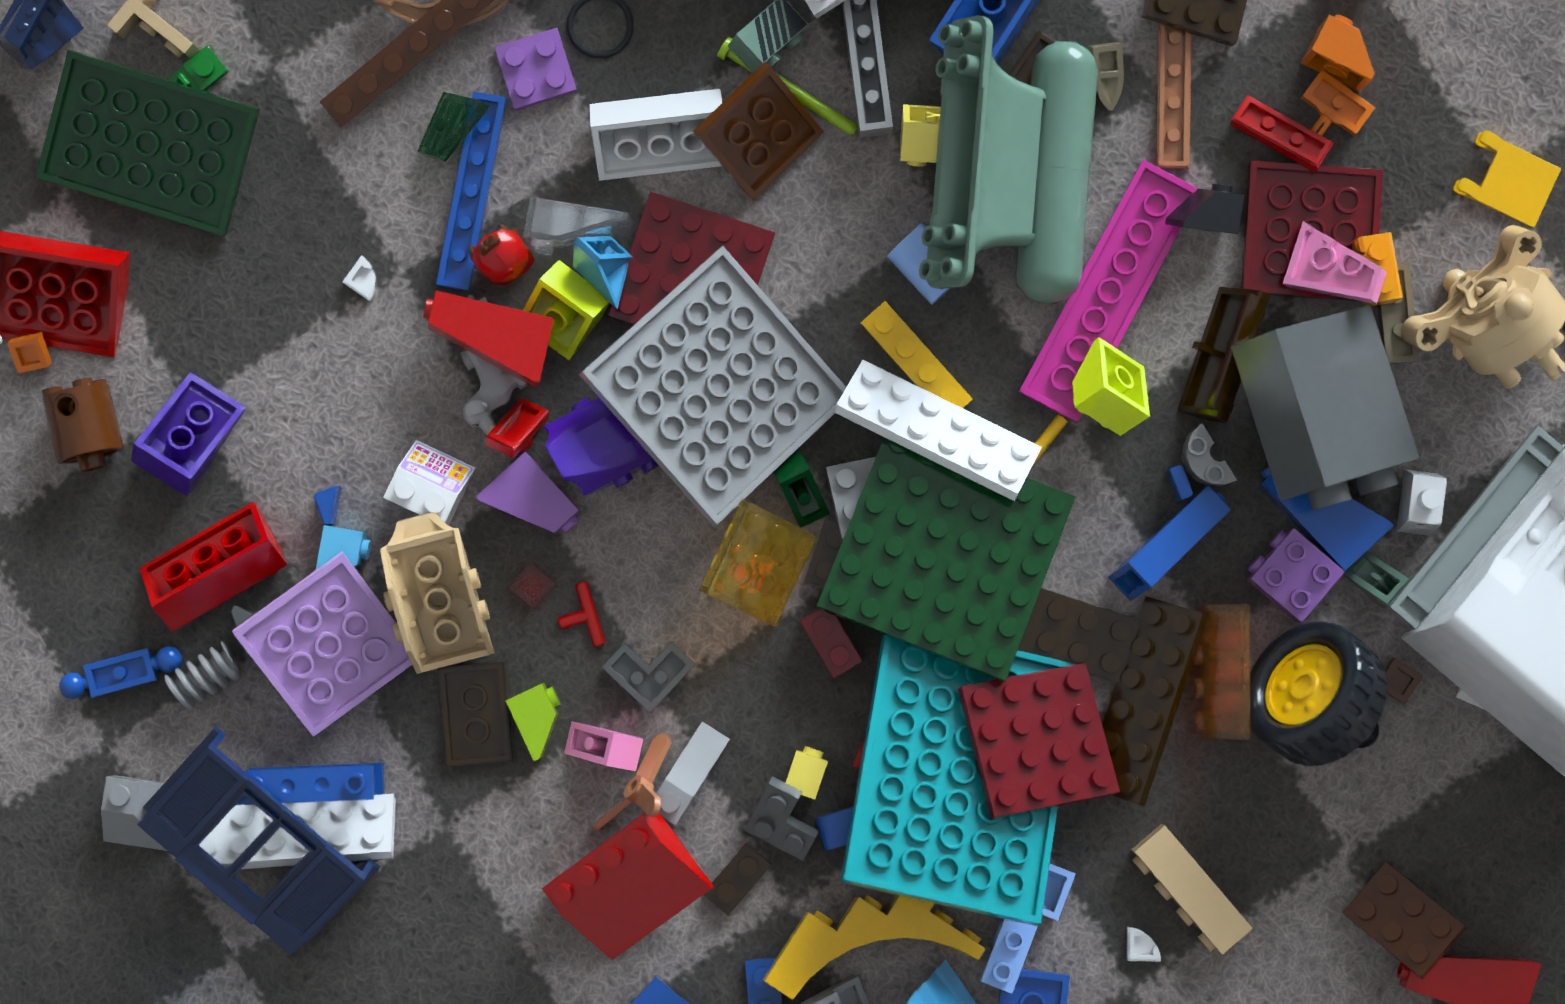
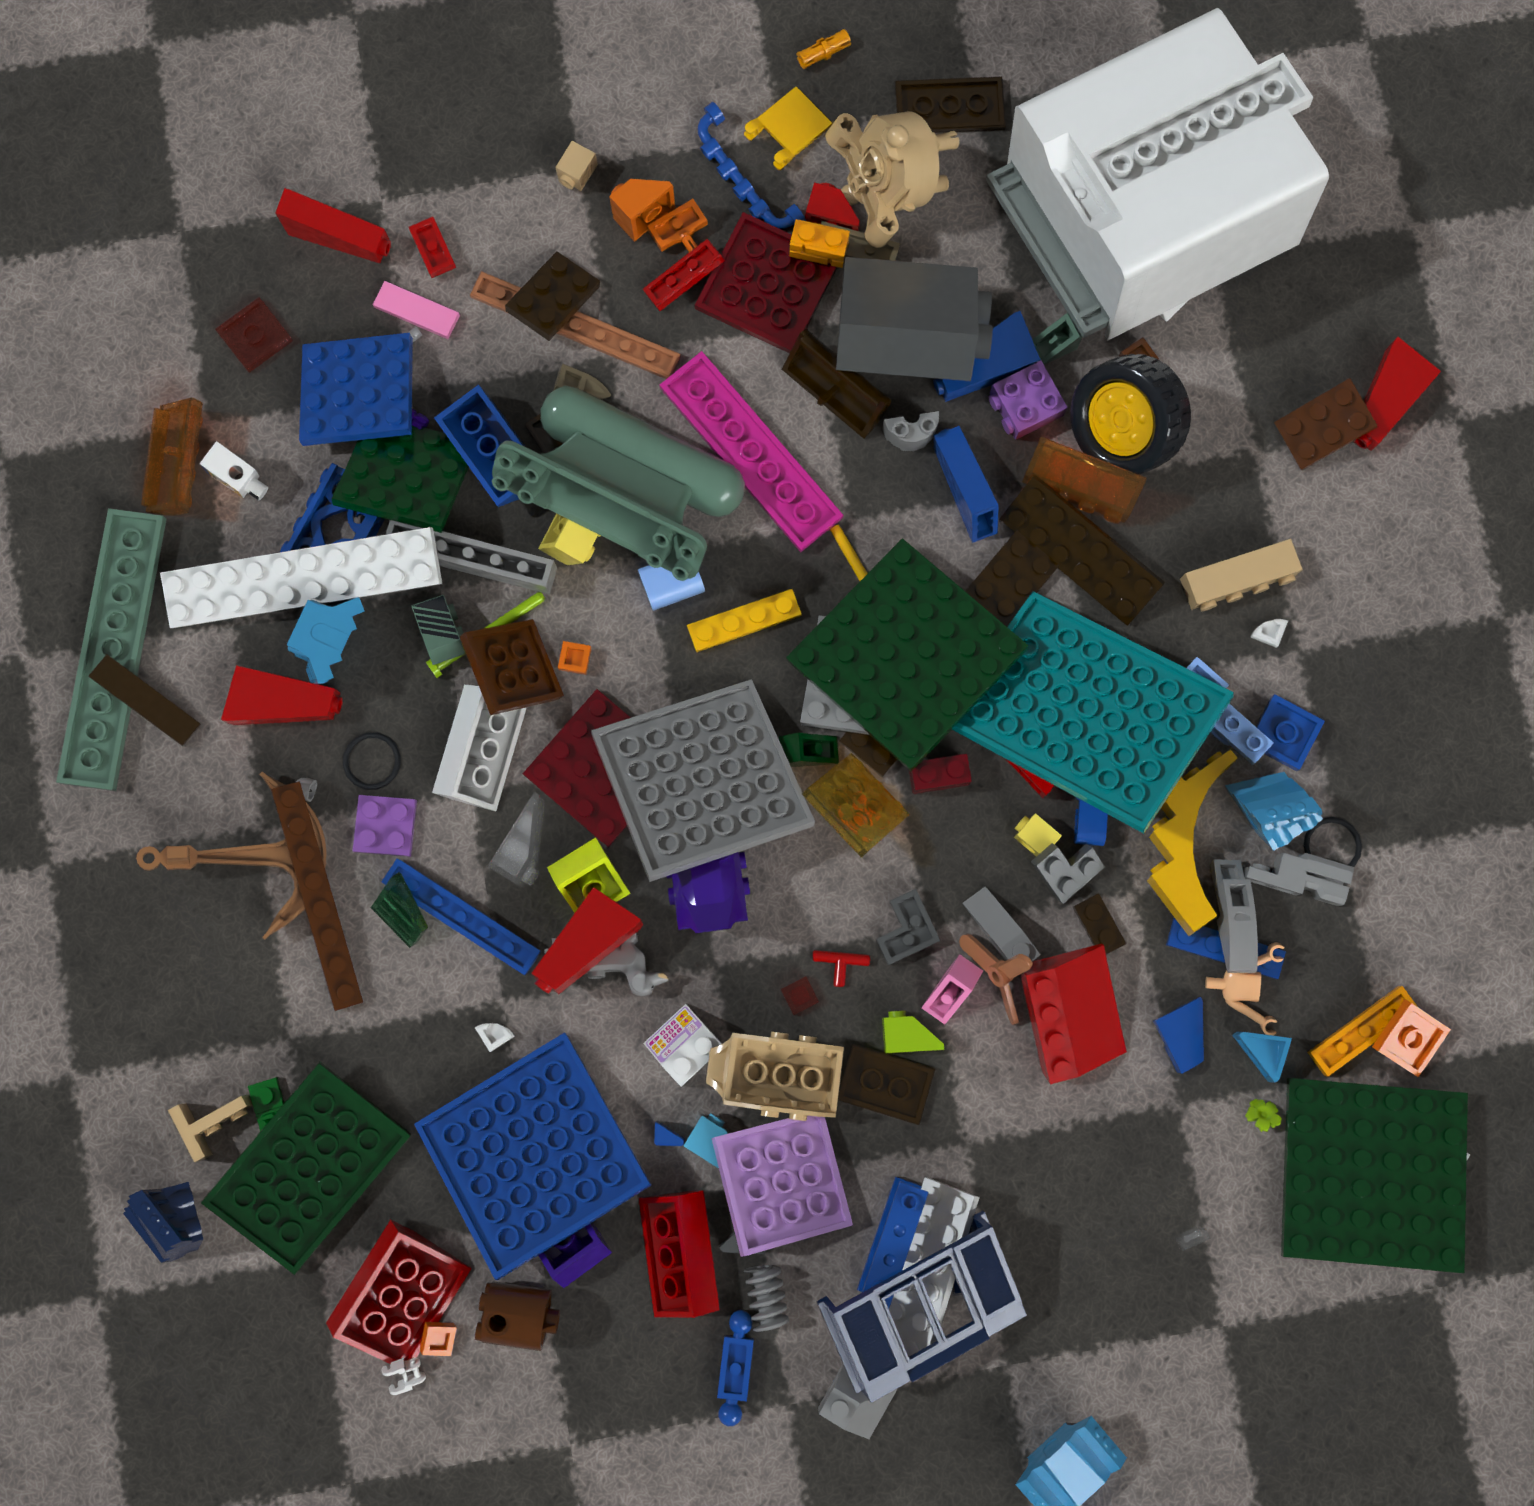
camera: 75 degrees left, 5 degrees down
red hair [469,224,534,285] -> none
medium lavender slope [476,452,581,534] -> none
red tile [485,398,549,459] -> none
dark azure slope [573,236,633,310] -> none
white plate [834,360,1041,501] -> none
dark red plate [958,663,1120,820] -> none
neon yellow slope [1072,337,1150,436] -> none
black slope [1165,184,1244,234] -> none
blue tile [1166,465,1193,501] -> none
bright pink wing [1283,221,1387,304] -> none
white torso [1396,469,1447,536] -> none
none -> blue plate [414,1032,651,1280]
none -> orange plate [558,641,592,675]
none -> blue bar [698,102,806,229]
none -> red slope [805,182,860,231]

